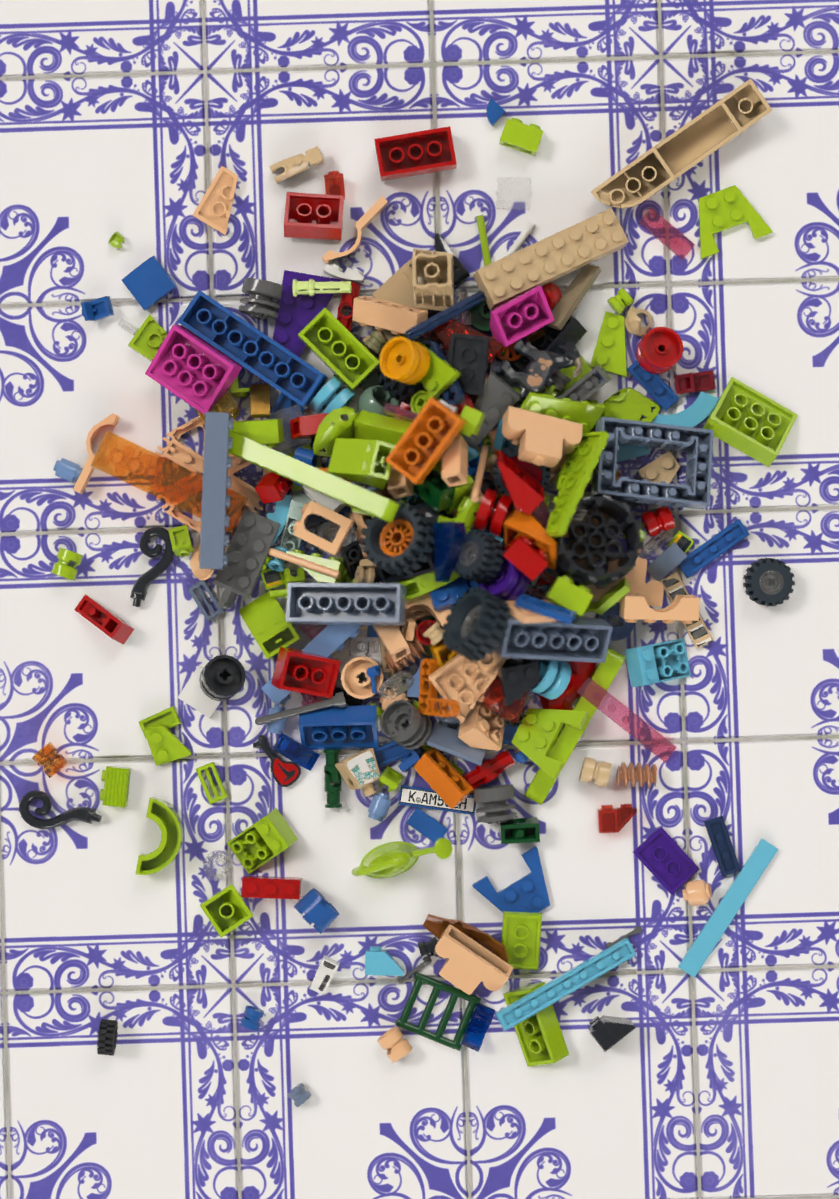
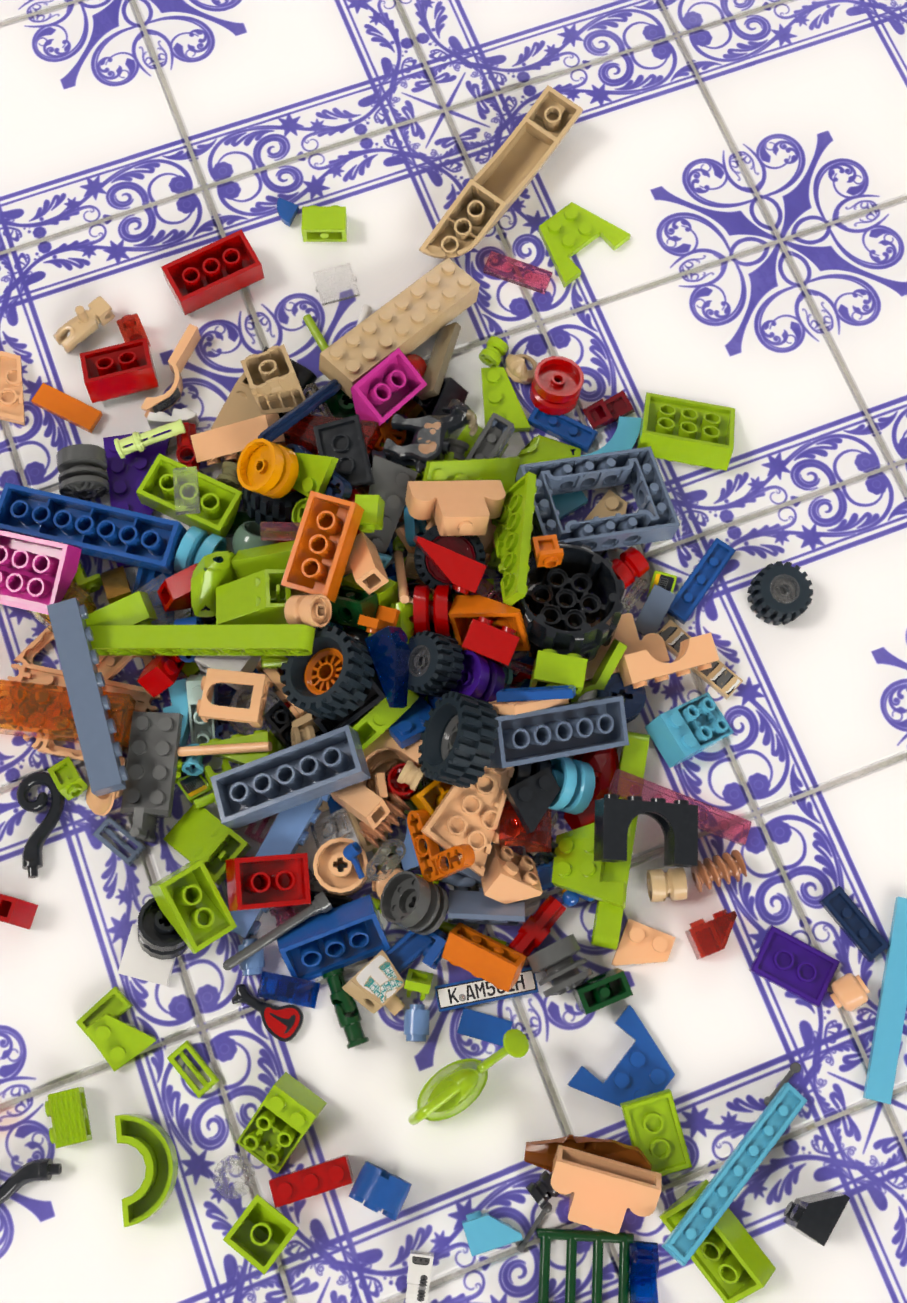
camera: 25 degrees left, 15 degrees down
none -> orange tile [31,383,103,433]
none -> lime slope [149,860,237,954]
none -> clear tile [173,466,200,515]
none -> light nougat wheel [284,594,332,627]
none -> orange bracket [357,605,400,635]
none -> orange bracket [531,534,564,568]
none -> black arch [594,794,698,868]
none -> light nougat wing [611,919,676,966]

